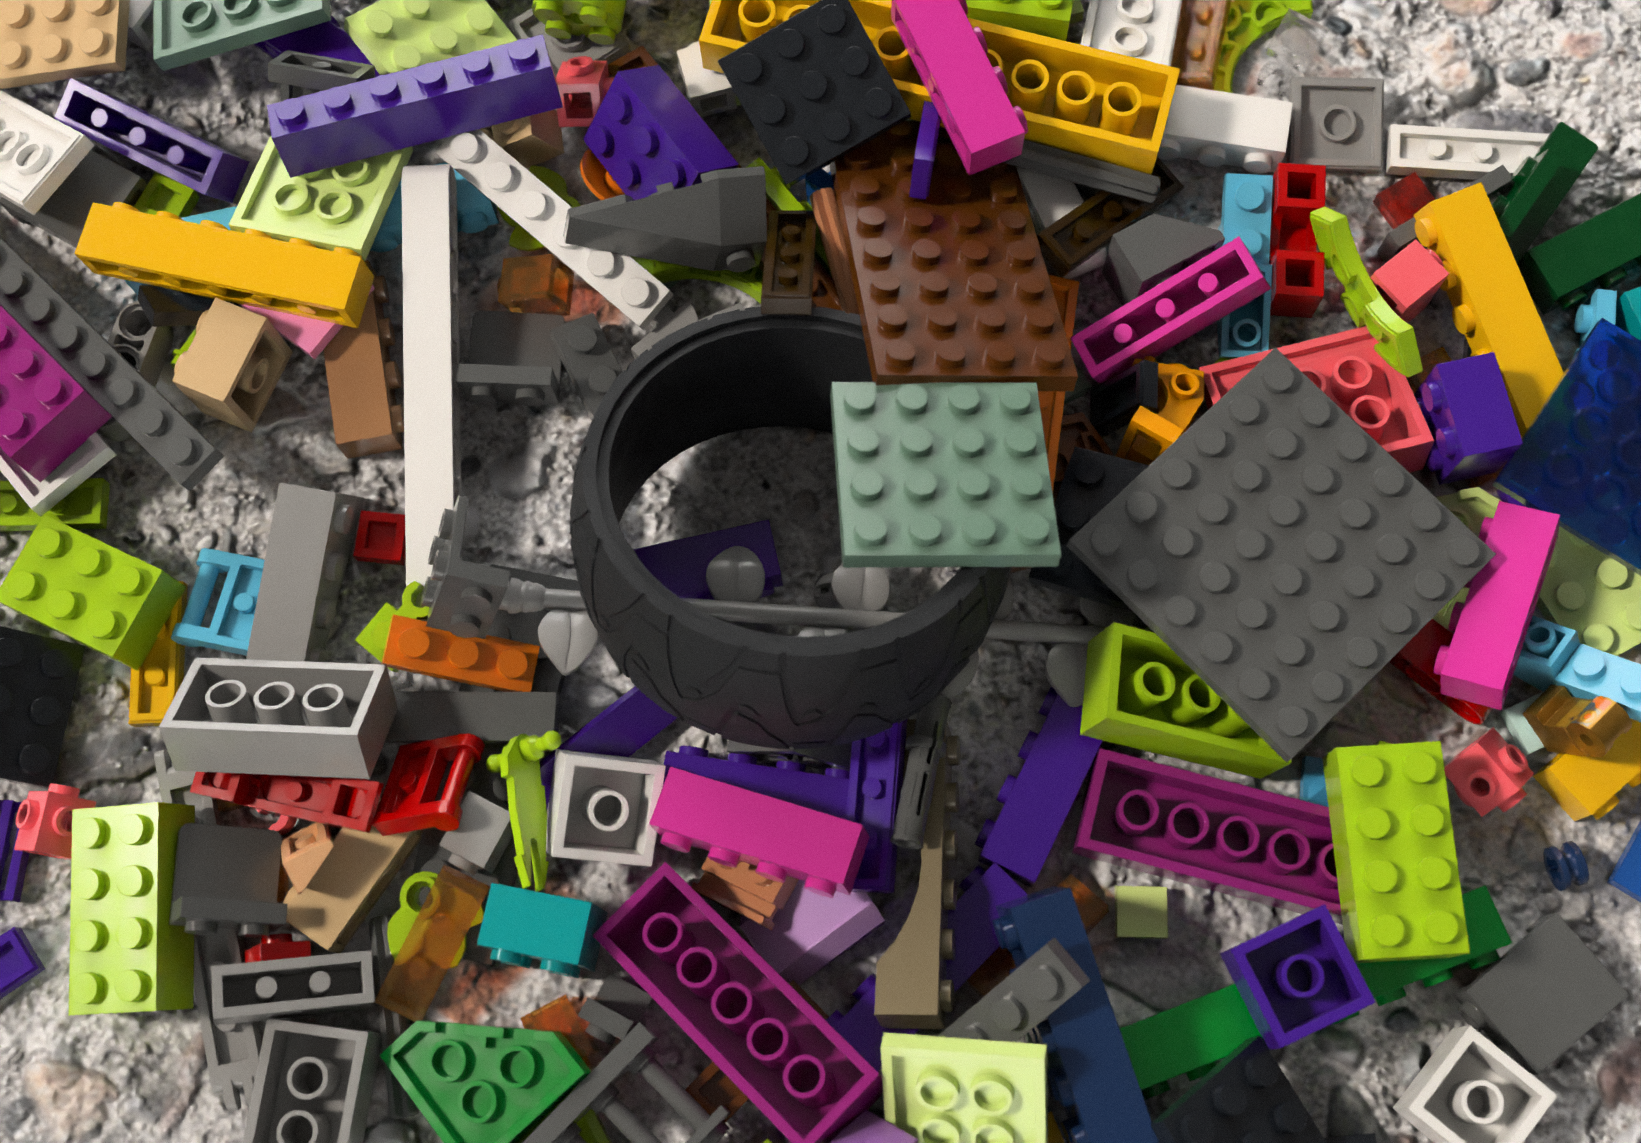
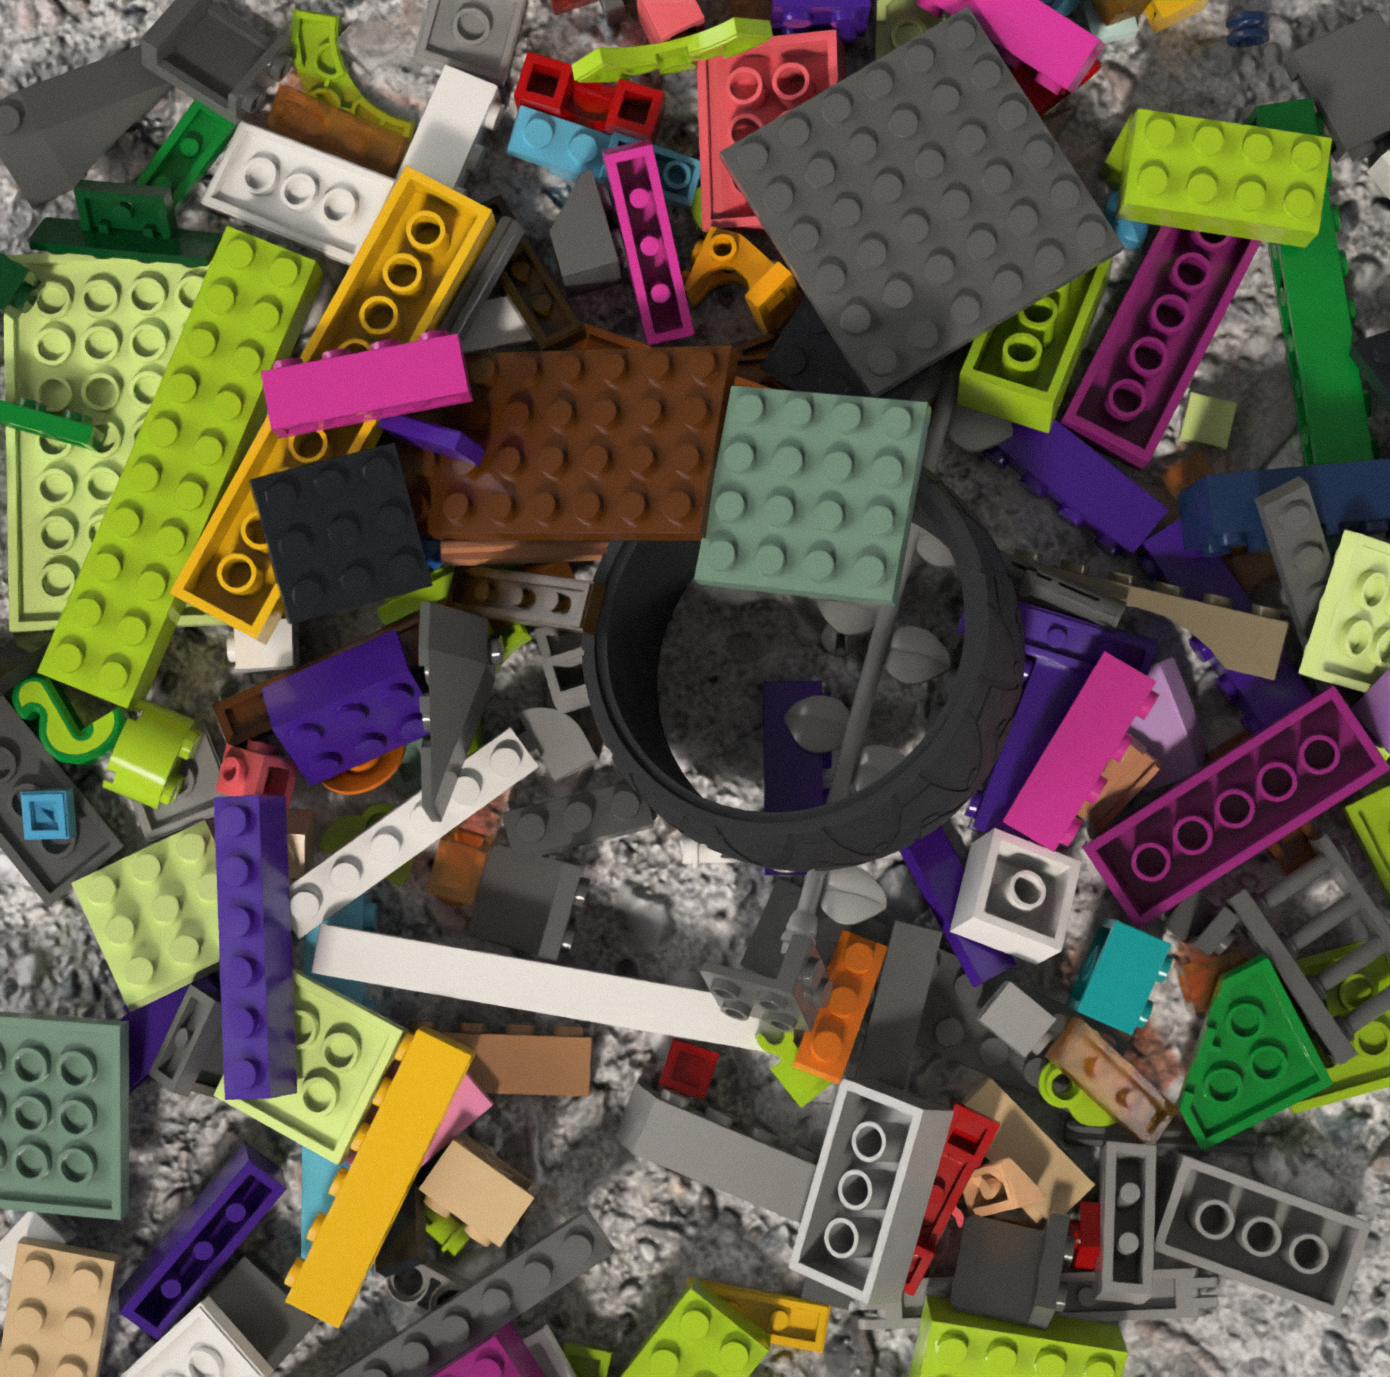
camera: 80 degrees left, 10 degrees up
lime plate [134,172,200,218] -> none
medium azure plate [171,548,265,656] -> none
red plate [372,733,485,836] -> none
lime piece [486,730,562,892] -> none
black tile [1090,360,1158,437] -> none
dark purple brick [1220,904,1376,1050] -> none
coral brick [1444,727,1534,817] -> none

